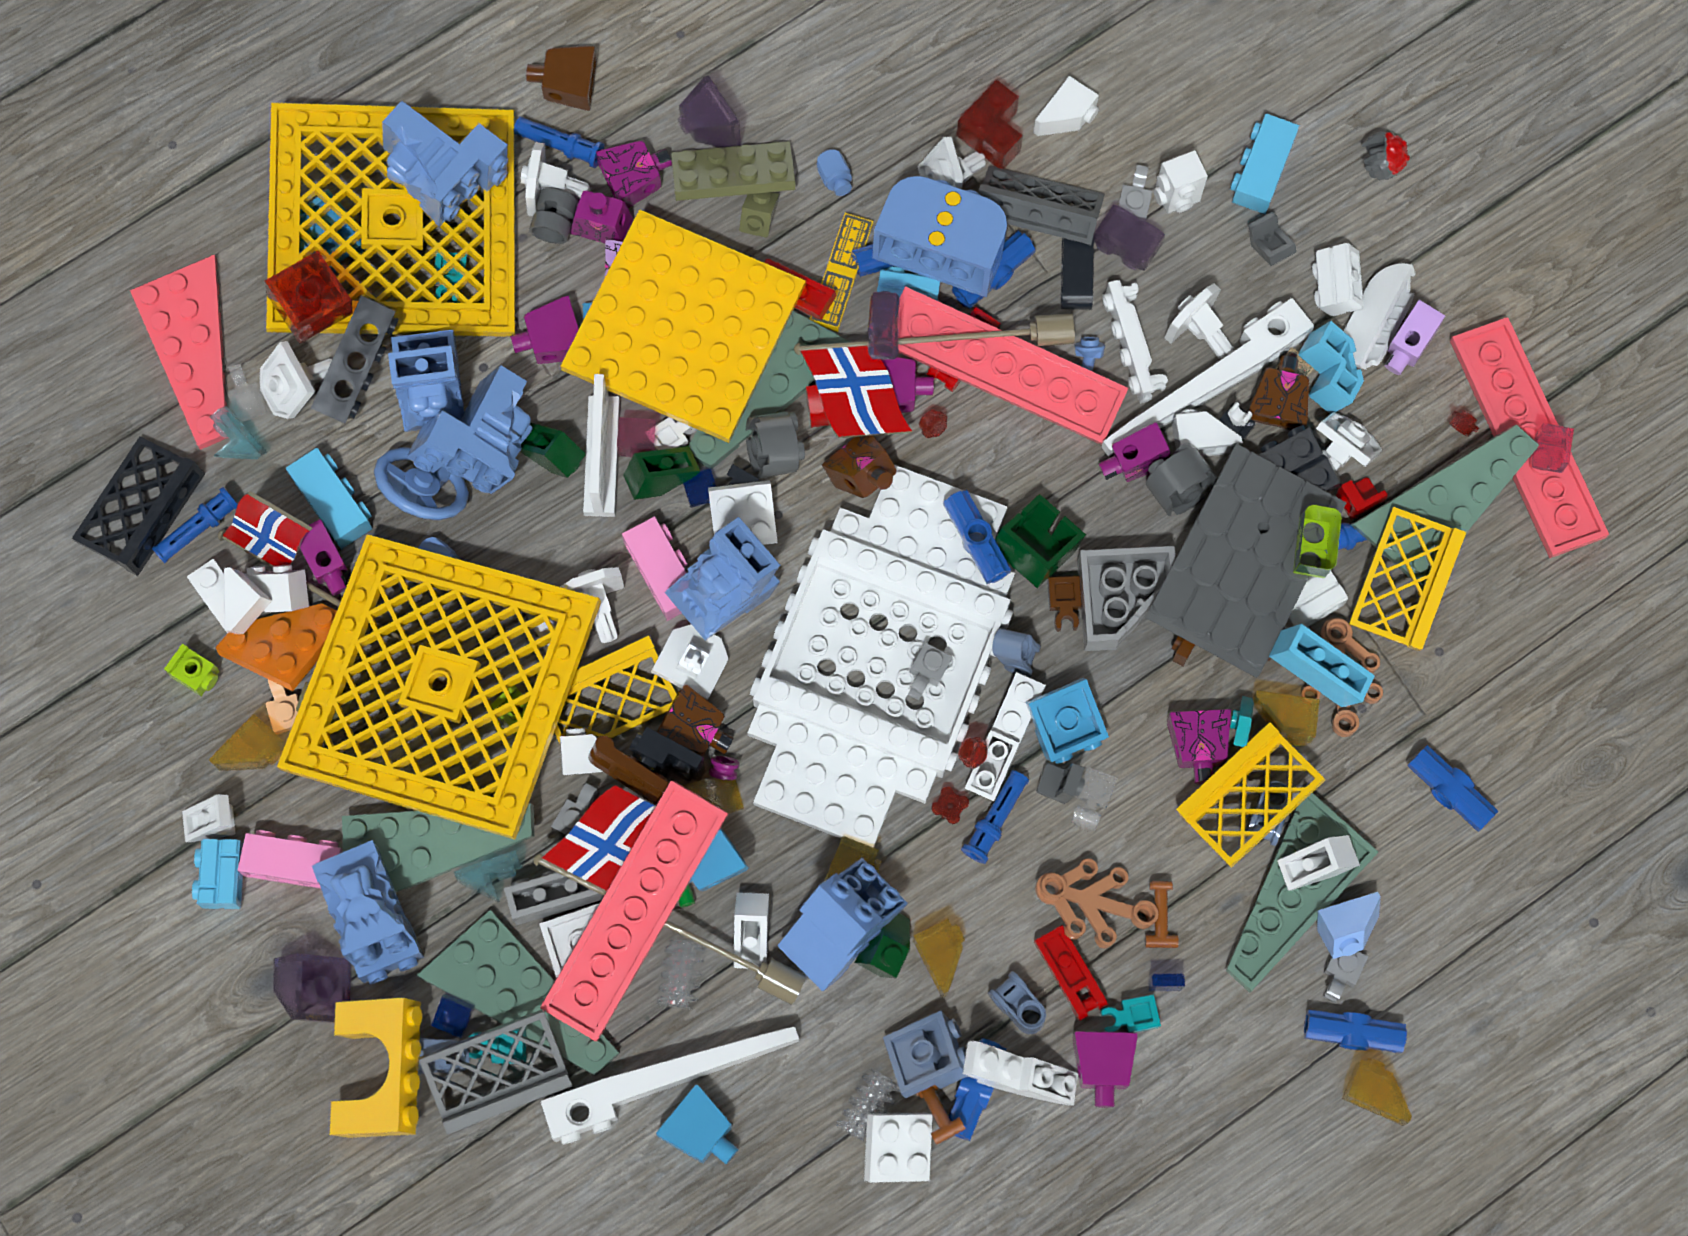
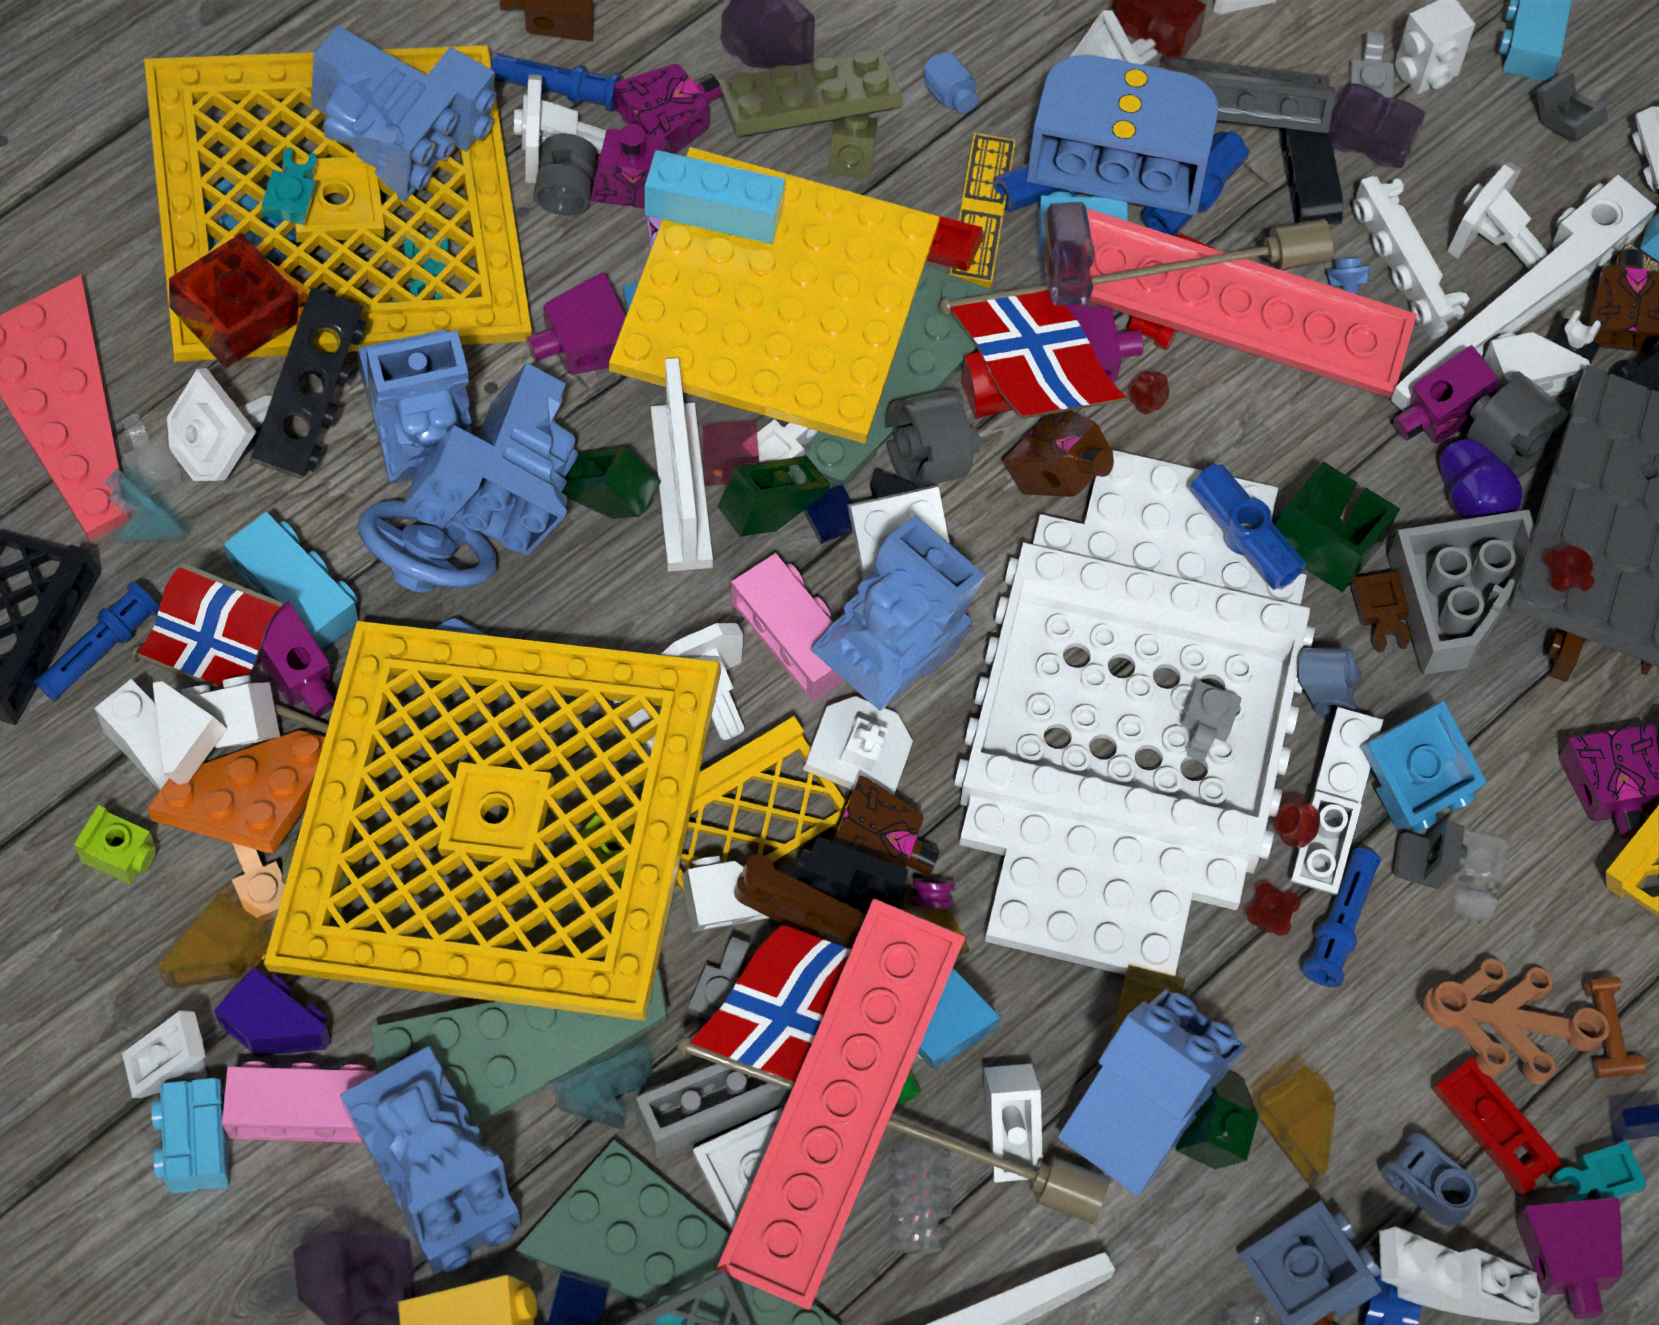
camera: 10 degrees left, 10 degrees down
none -> dark purple slope [214,968,331,1056]
none -> teal plate [261,147,316,225]
none -> medium azure brick [645,150,785,244]
none -> dark purple piece [1440,439,1522,519]
none -> clear red plate [1544,546,1595,592]

